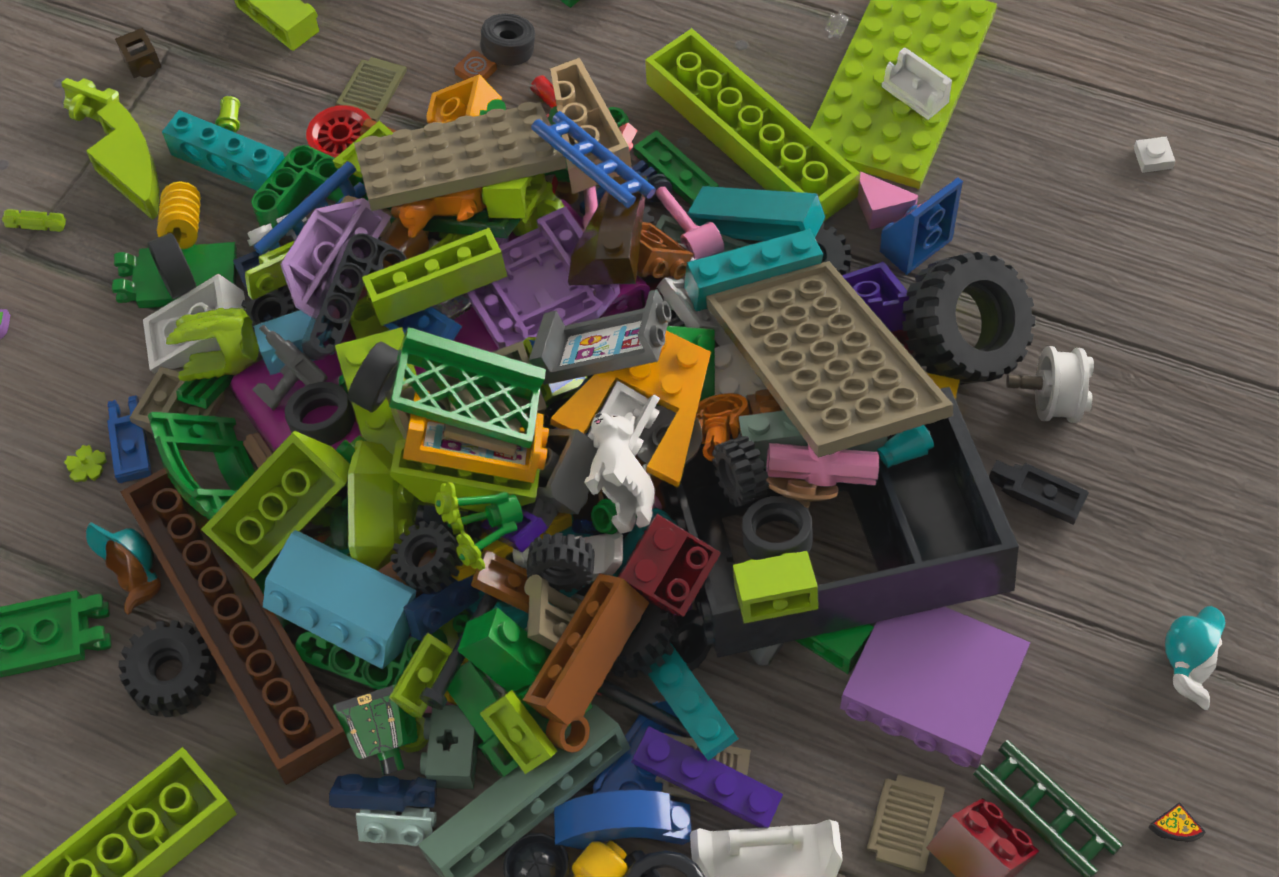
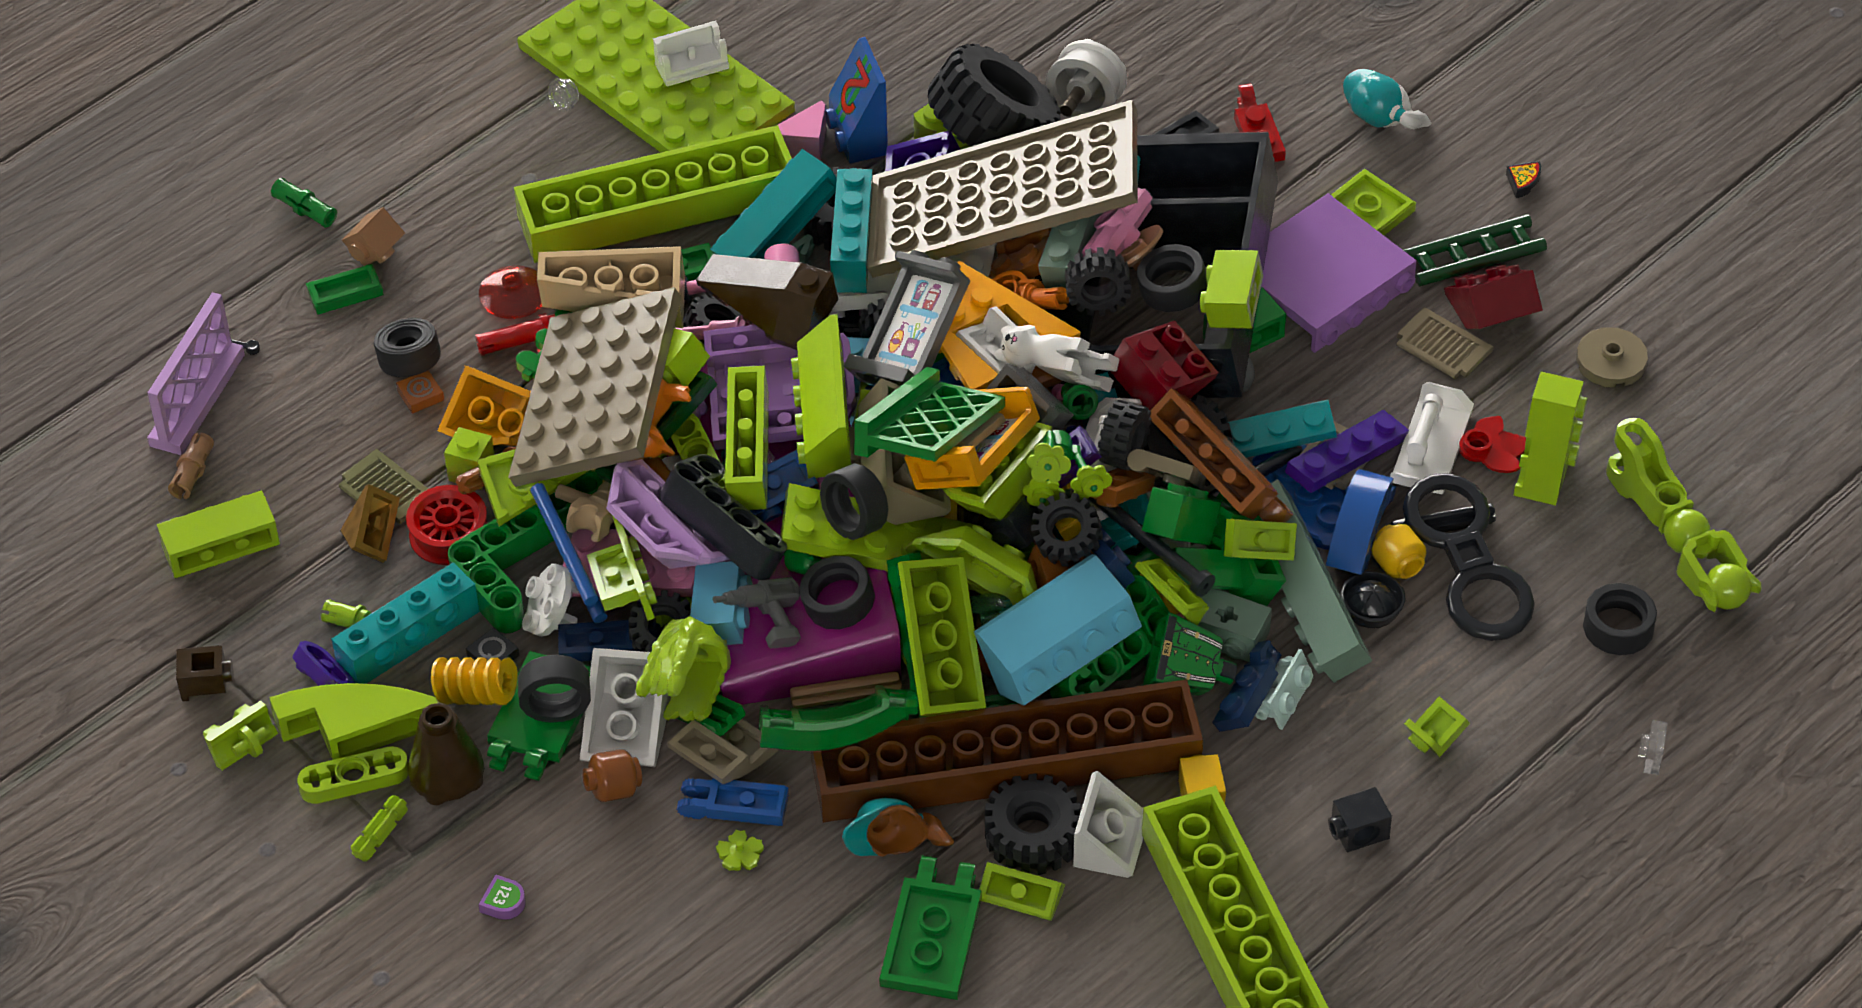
camera: 70 degrees left, 10 degrees down
blue bar [531,111,656,208] -> none
none -> dark purple plate [293,641,355,686]
none -> lime beam [297,746,408,804]
none -> pearl gold slope [341,484,400,563]
none -> dark brown cone [407,703,485,805]
none -> lime brick [444,427,495,490]
none -> black tile [466,627,520,661]
none -> clear red dish [479,265,542,319]
none -> dark orange head [582,749,642,802]
none -> lime slope [791,314,852,479]
none -> lime slope [979,862,1065,921]
none -> white slope [1073,771,1143,878]
none -> yellow brick [1178,754,1226,803]
none -> red plate [1234,83,1286,162]
none -> lime tile [1331,168,1416,235]

